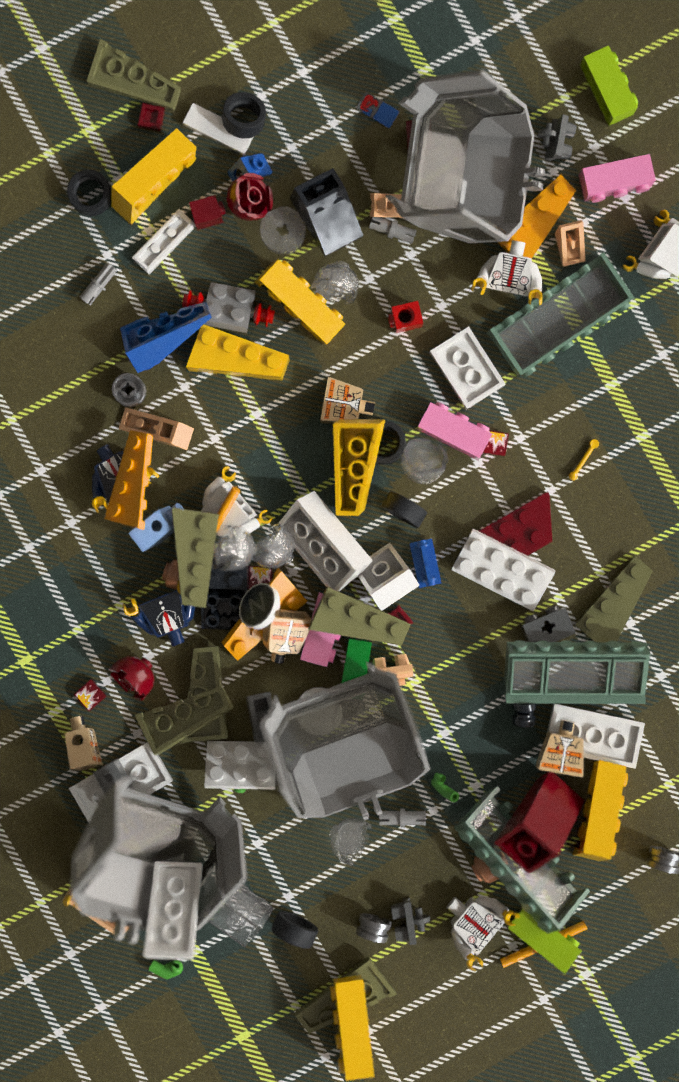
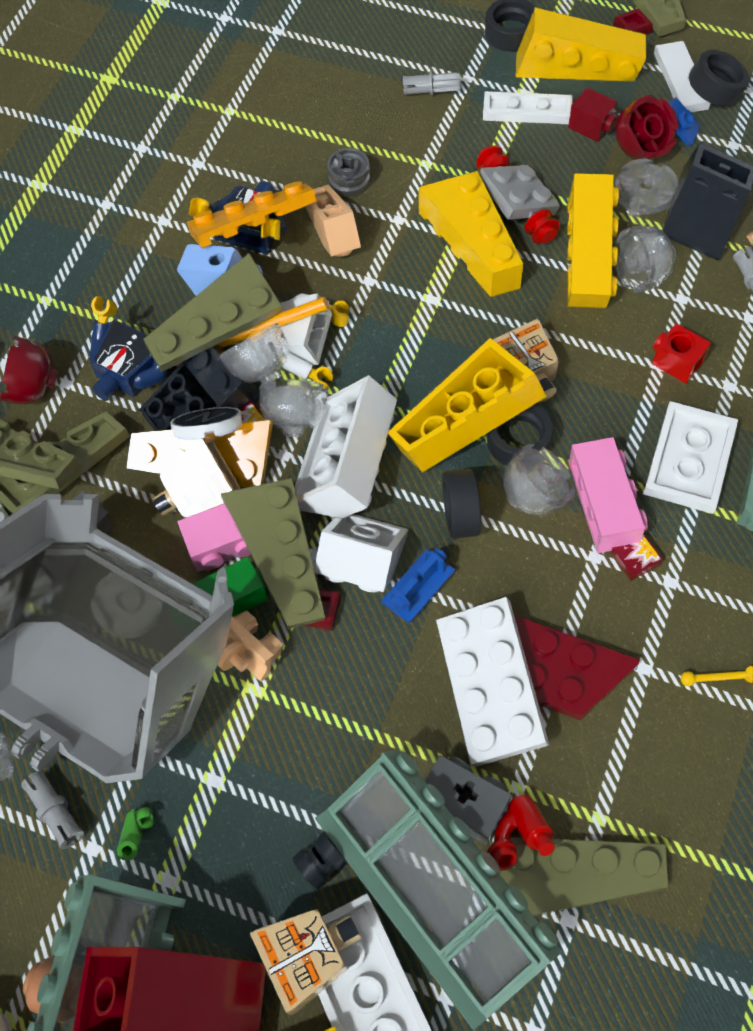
camera: 55 degrees right, 25 degrees down
blue wedge [120,302,212,373] -> none
none -> red plant [487,795,555,871]

